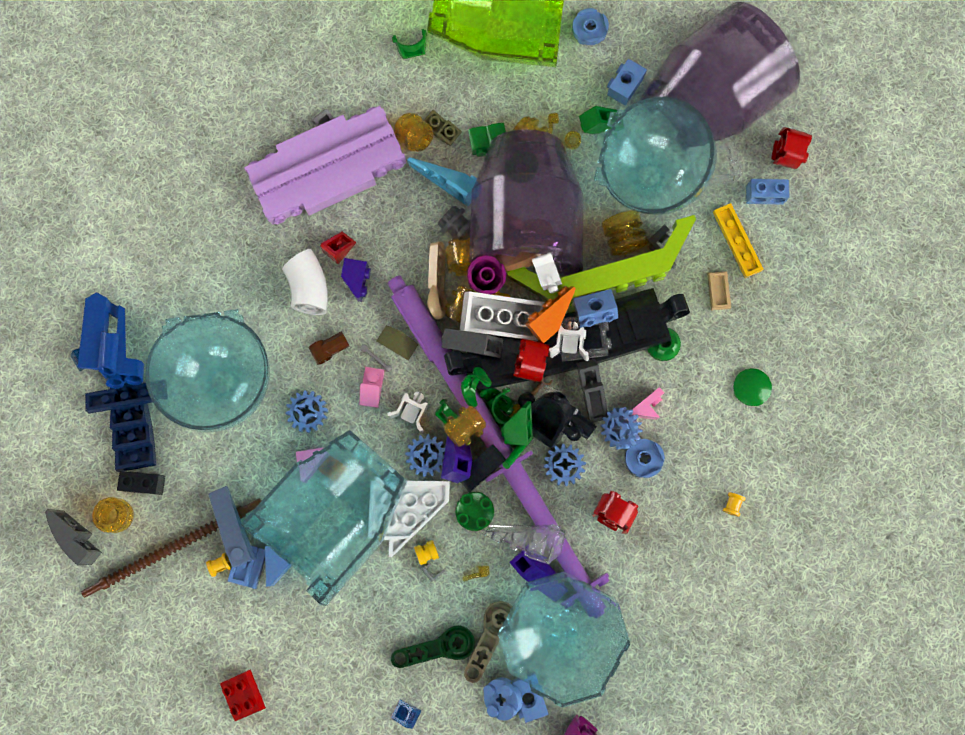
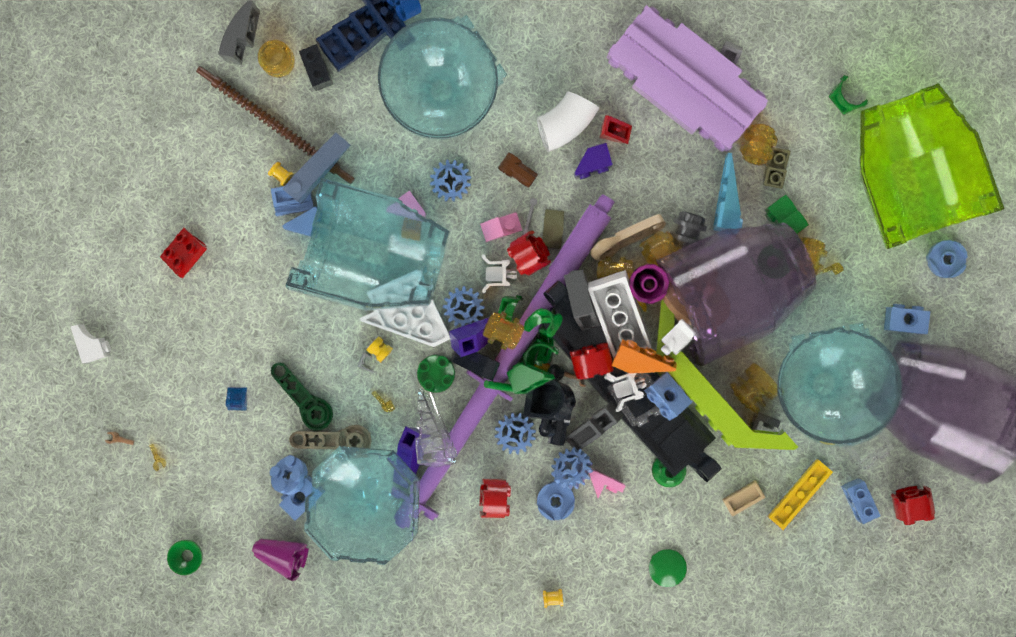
camera: 65 degrees right, 10 degrees up
clear yellow bush [564,131,581,150] -> none
green slope [579,106,622,135] -> none
none -> red brick [507,230,551,276]

